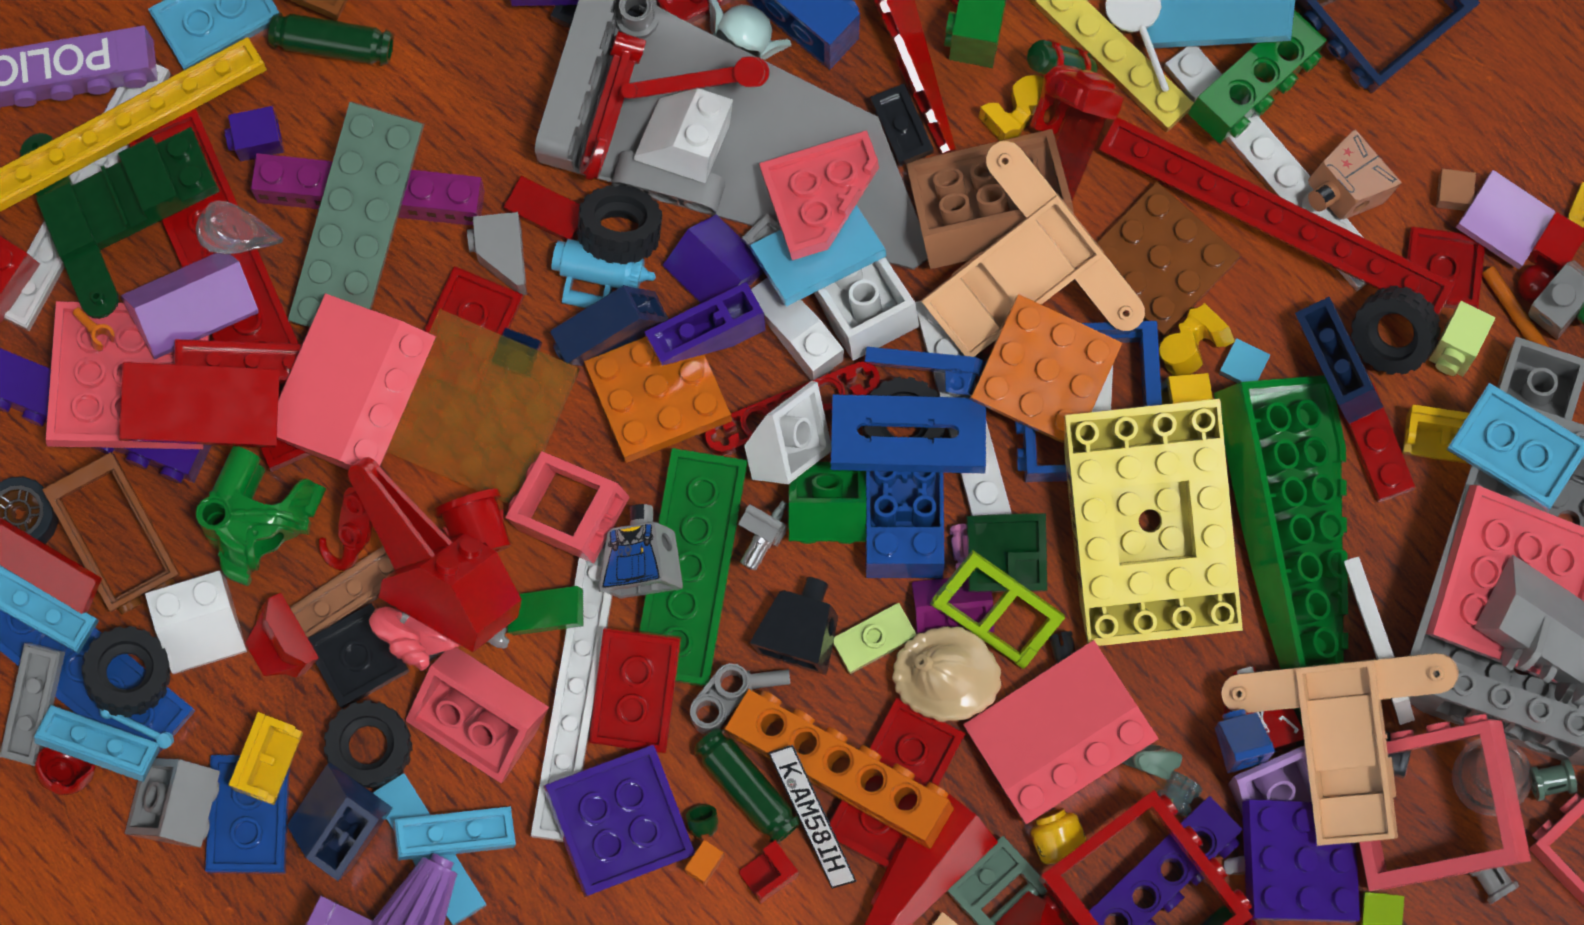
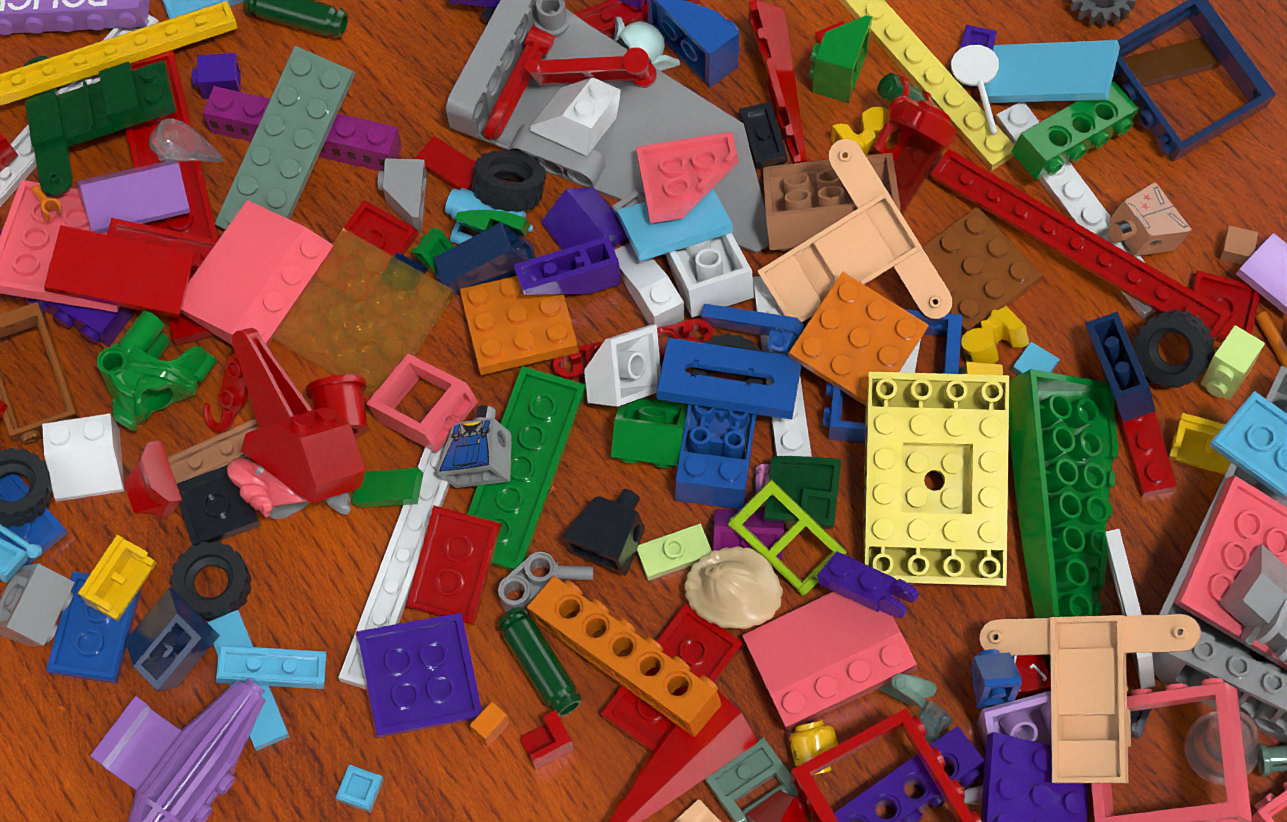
camera: 10 degrees right, 10 degrees down
coral slope [405,647,549,783] -> none
dark green hinge [686,804,719,838] -> none
piece [738,501,789,570] -> none
sticker [768,745,856,889] -> none
none -> green tile [411,227,454,274]
none -> green slope [455,210,531,237]
none -> dark purple hinge [817,551,919,619]

